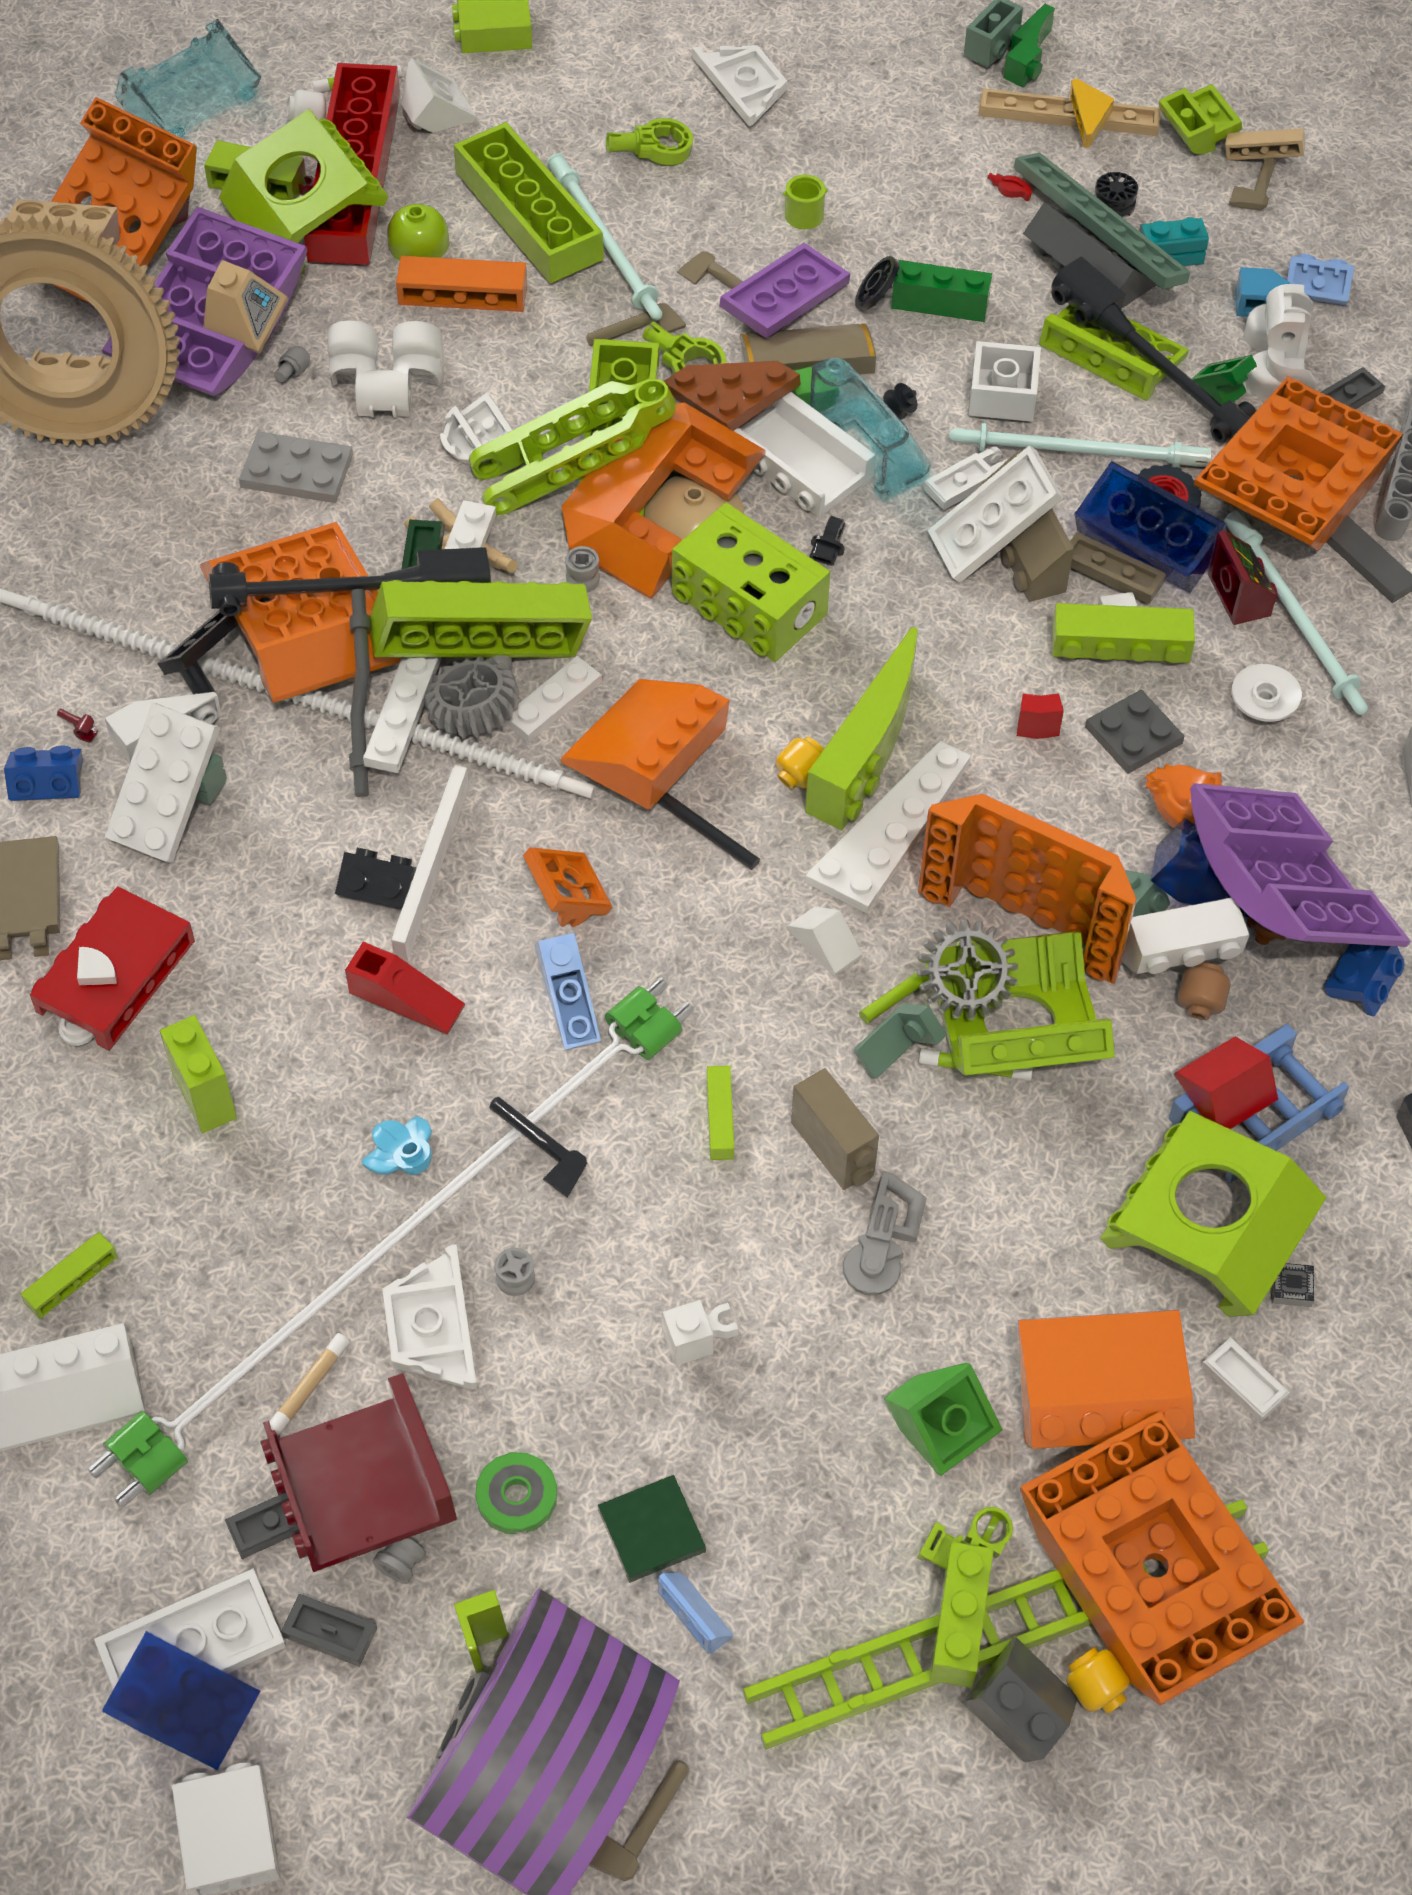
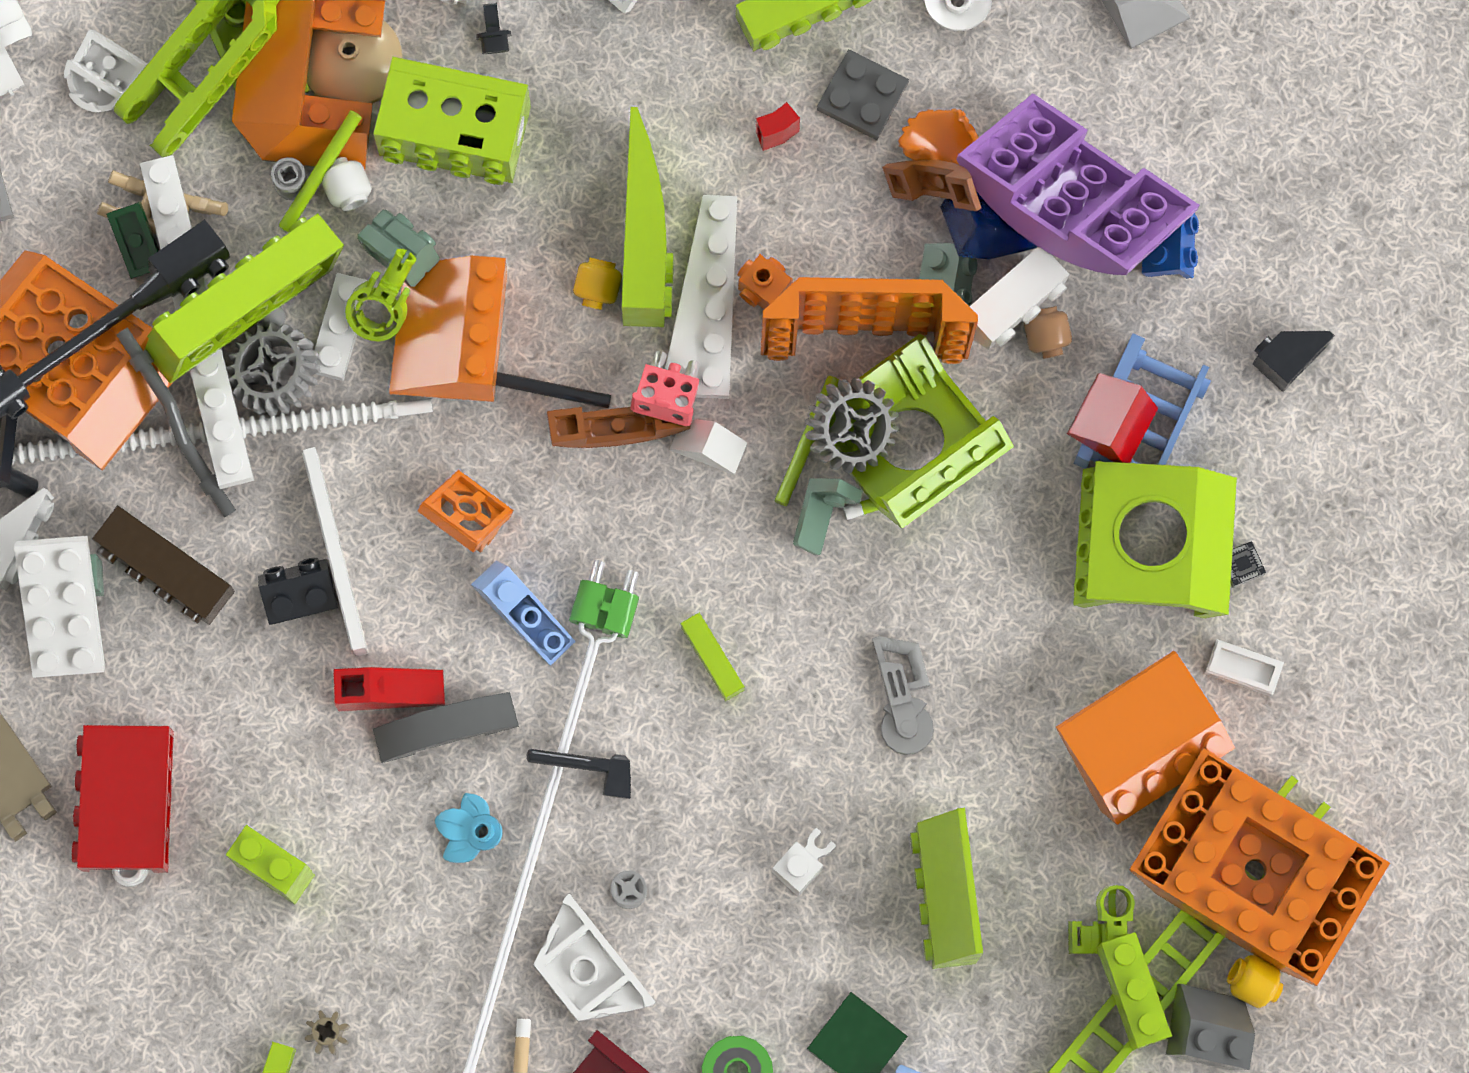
camera: 30 degrees left, 20 degrees up
white tile [77,947,117,986] -> none
dark tan brick [791,1068,879,1190] -> none
bright green slope [884,1362,1003,1476] -> none
none -> dark brown brick [92,505,235,625]
none -> lime bar [279,110,362,232]
none -> dark tan gear [305,1010,350,1055]
none -> white head [321,157,372,211]
none -> lime pin [345,249,416,341]
none -> sand green brick [357,209,440,287]
none -> dark grey slope [373,692,519,763]
none -> dark orange slope [547,407,691,448]
none -> coral piece [630,351,700,427]
none -> dark orange slope [882,160,981,211]
none -> lime slope [910,808,983,969]

